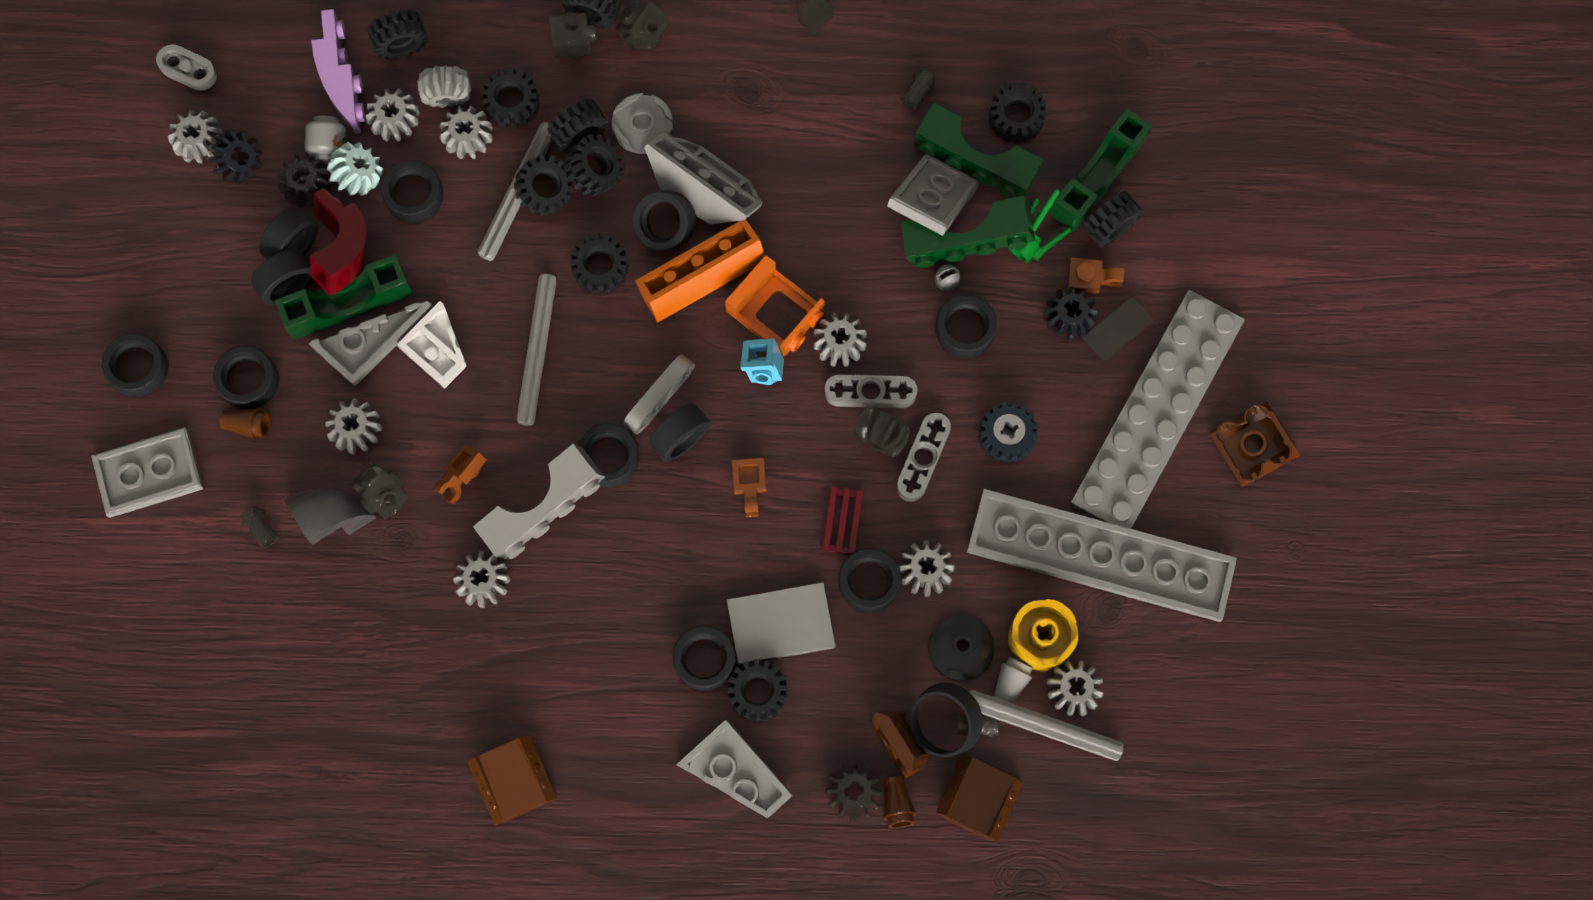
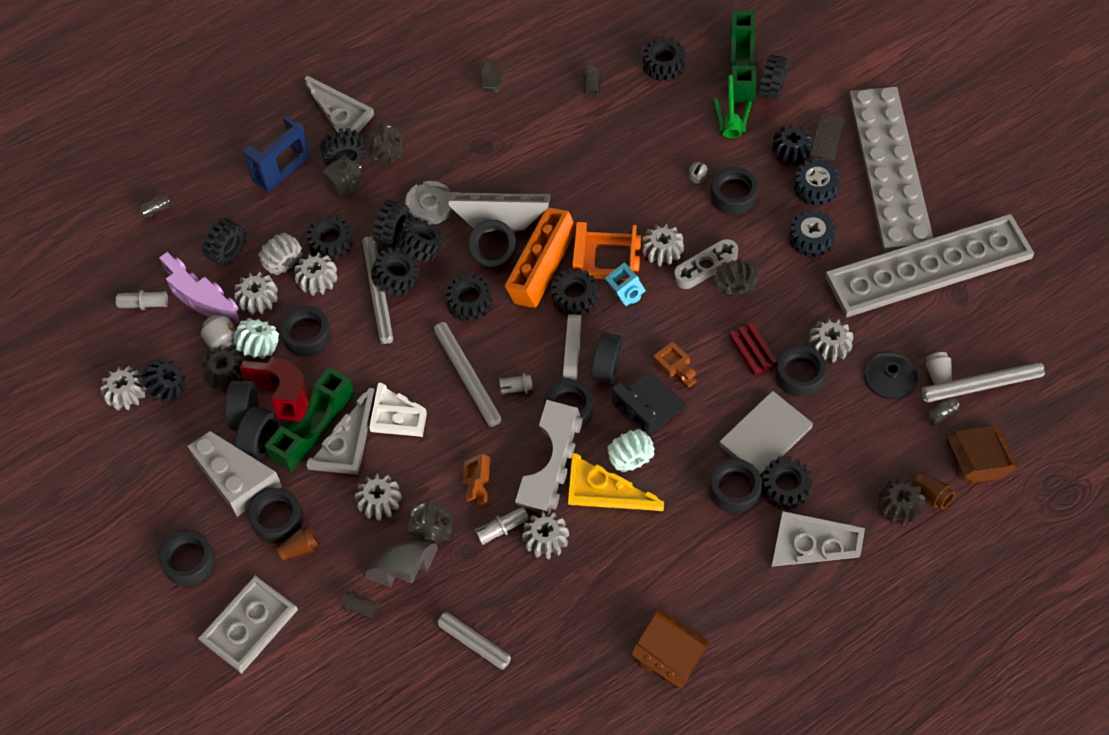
camera: 30 degrees left, 15 degrees down
light grey plate [156,45,217,91] -> none
reddish brown slope [870,711,931,779] -> none
light grey tile [887,154,980,236] -> none
light grey beam [897,413,951,502] -> none
dark green arch [901,195,1035,268] -> none
black tyre [909,683,983,757] -> none
dark green arch [914,103,1044,198] -> none
yellow brick [1008,599,1078,672] -> none
light grey gear [1047,660,1104,717] -> none
dark orange plate [1068,257,1125,294] -> none
reddish brown slope [1209,402,1300,487] -> none
none -> light grey axle [116,290,168,310]
none -> light grey wedge [187,431,282,517]
none -> light grey axle [437,612,511,669]
none -> light grey axle [474,507,529,545]
none -> light grey pin [500,373,533,395]
none -> black tyre [551,268,597,316]
none -> yellow wing [568,453,664,511]
none -> light aqua gear [608,429,654,472]
none -> black bracket [612,371,686,437]
none -> black wheel [794,159,840,206]

